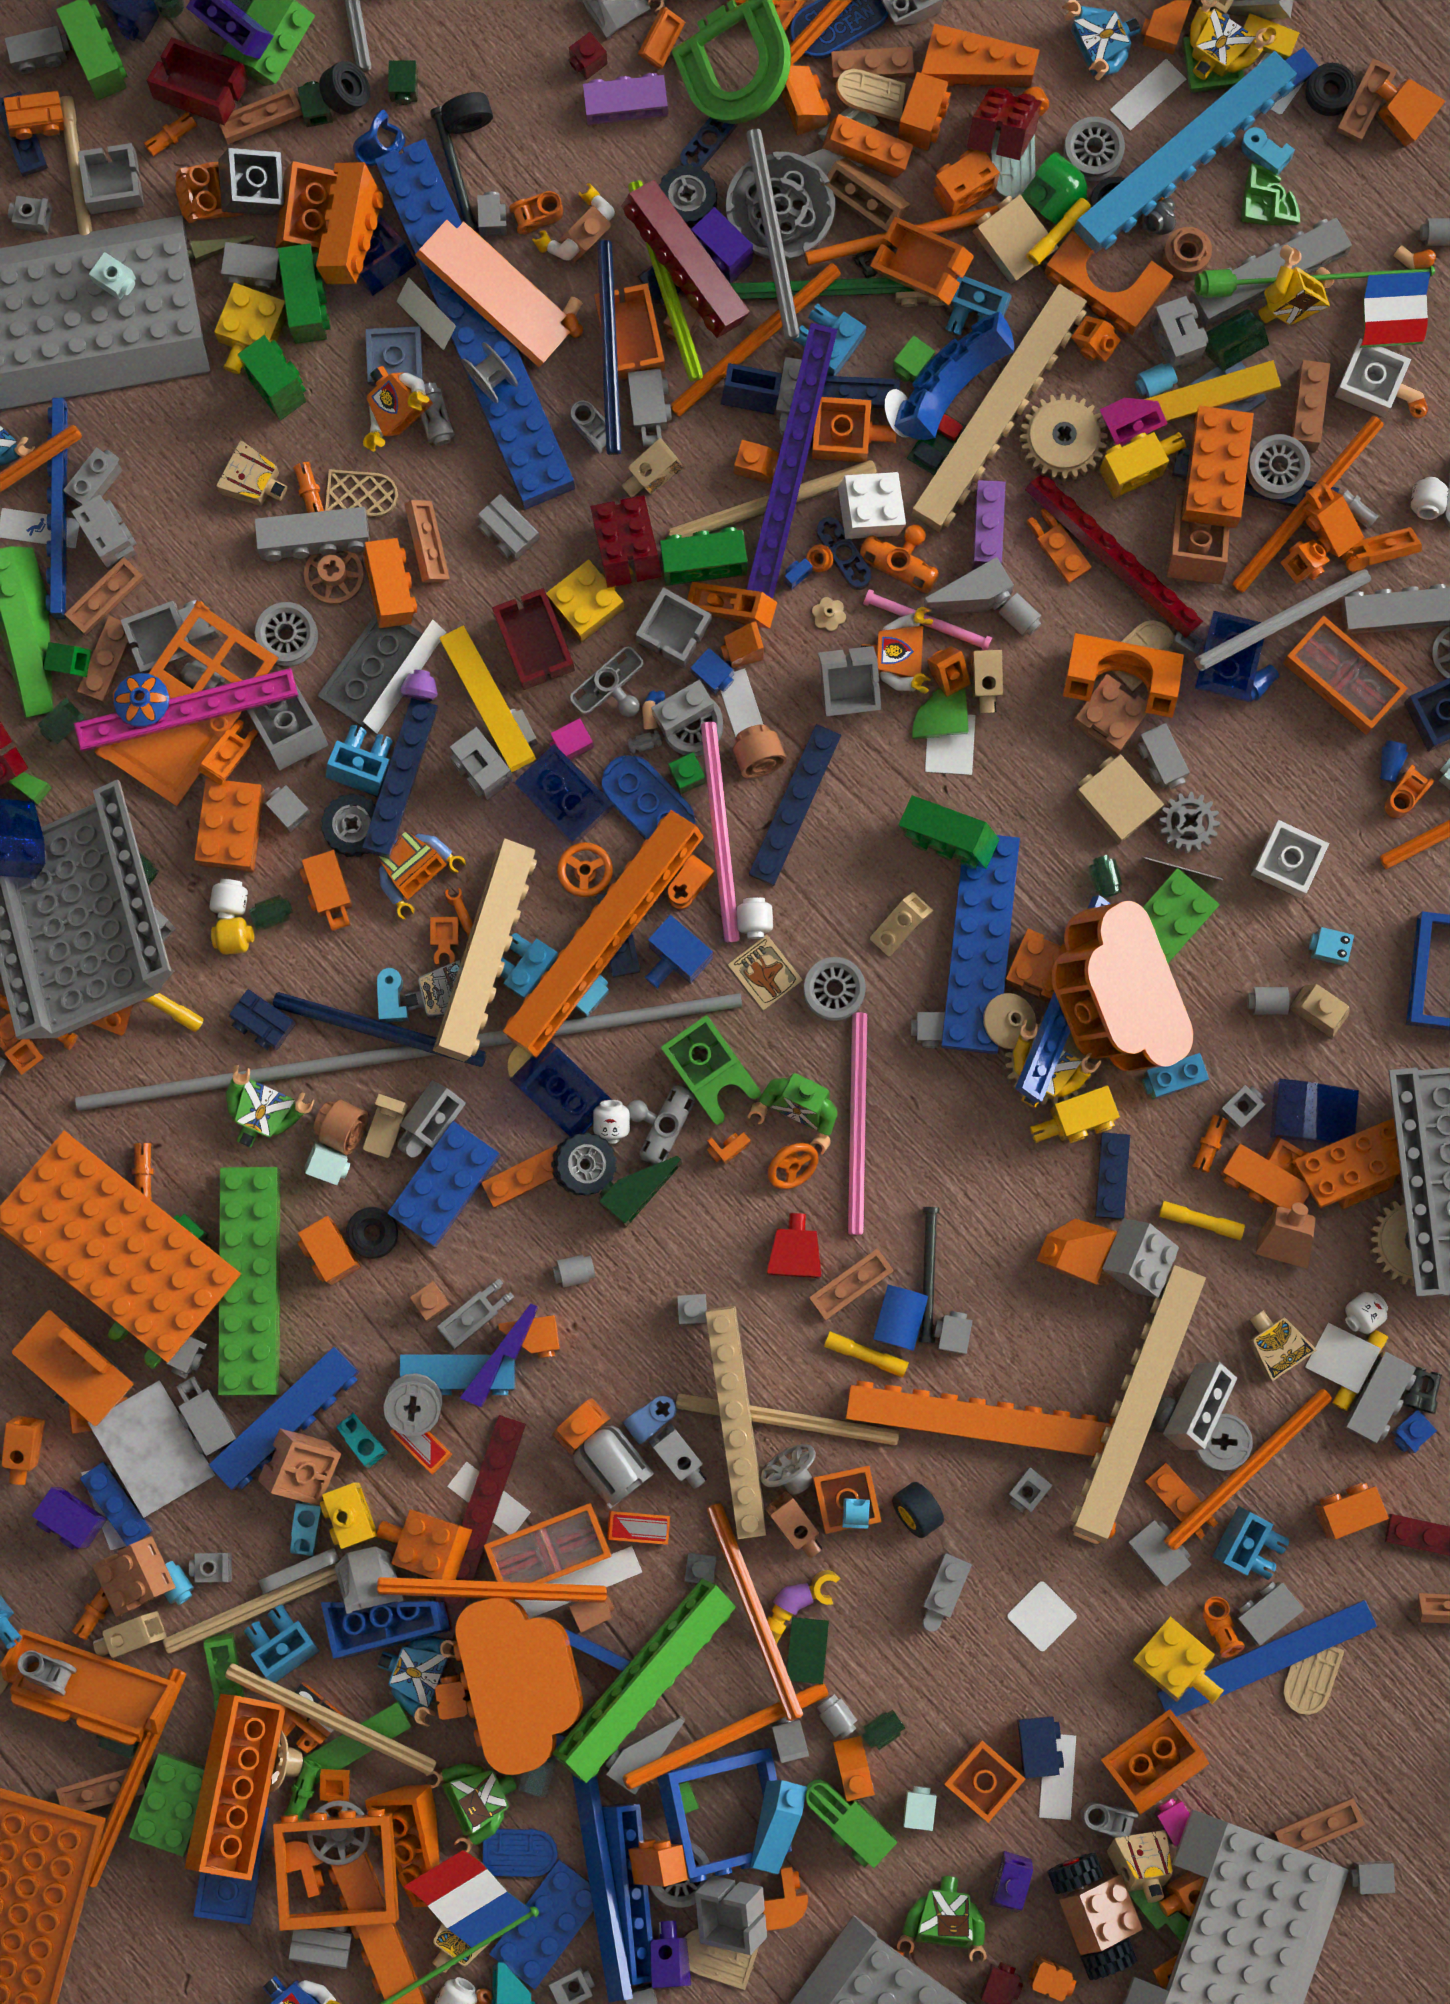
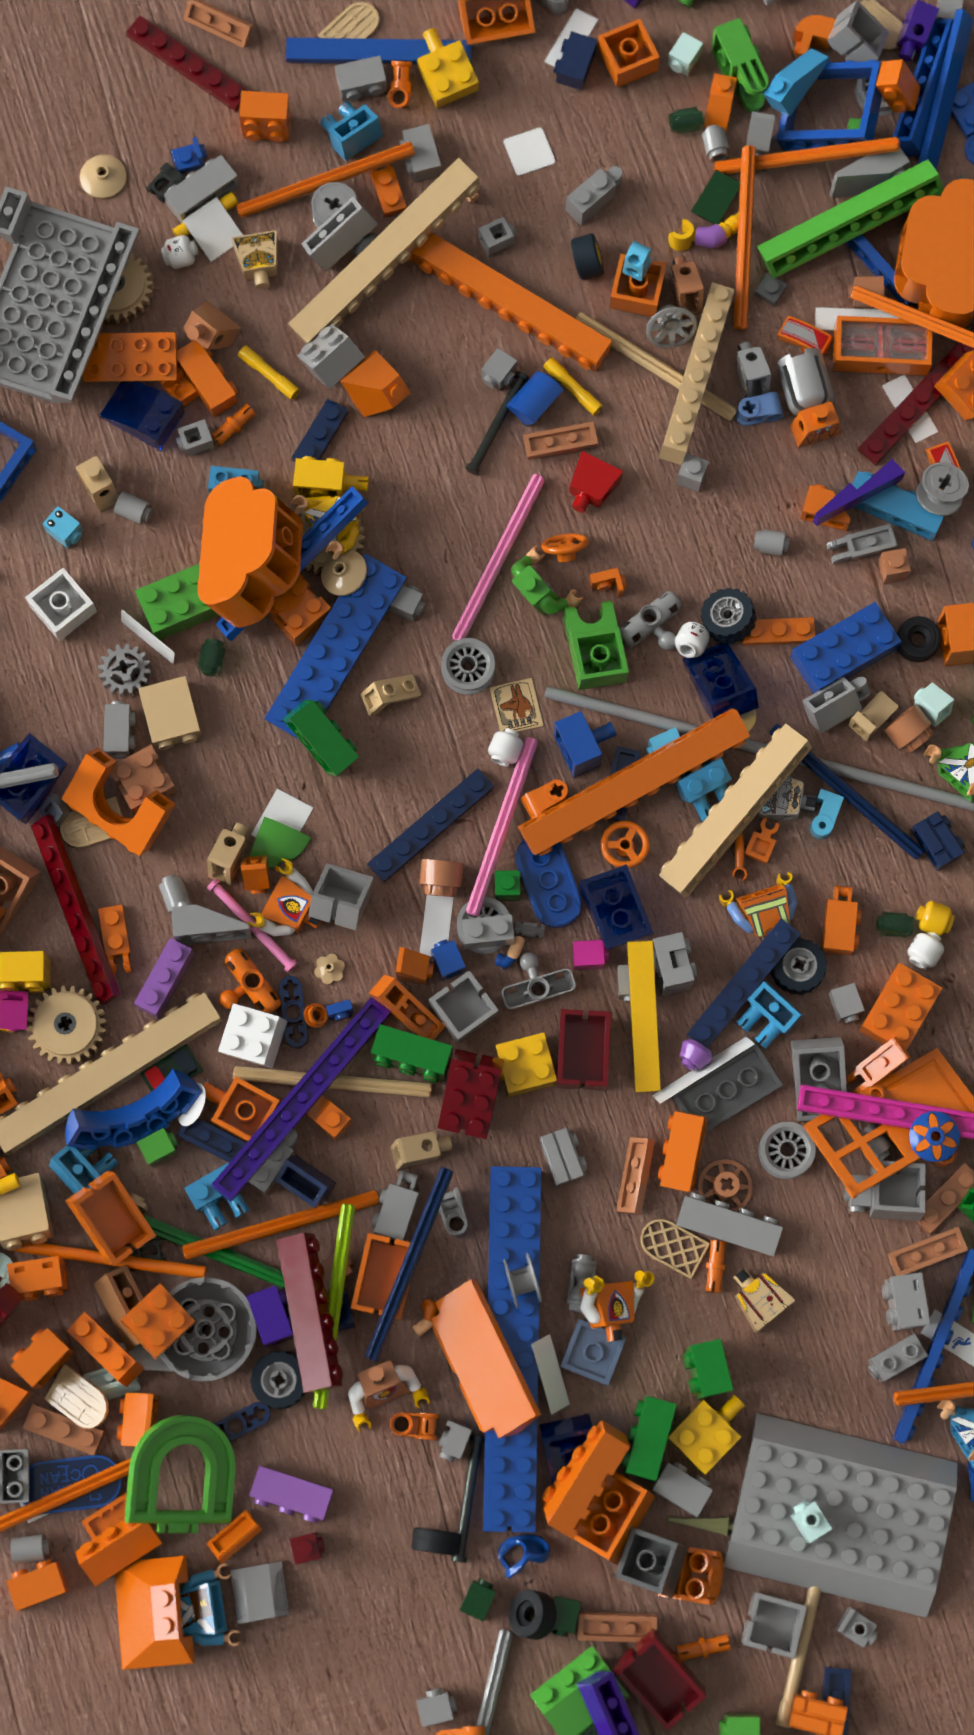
camera: 155 degrees left, 5 degrees down
dark green slope [599,1156,682,1227] -> none
light grey axle [747,129,799,340] -> none
none -> orange brick [121,1284,195,1360]

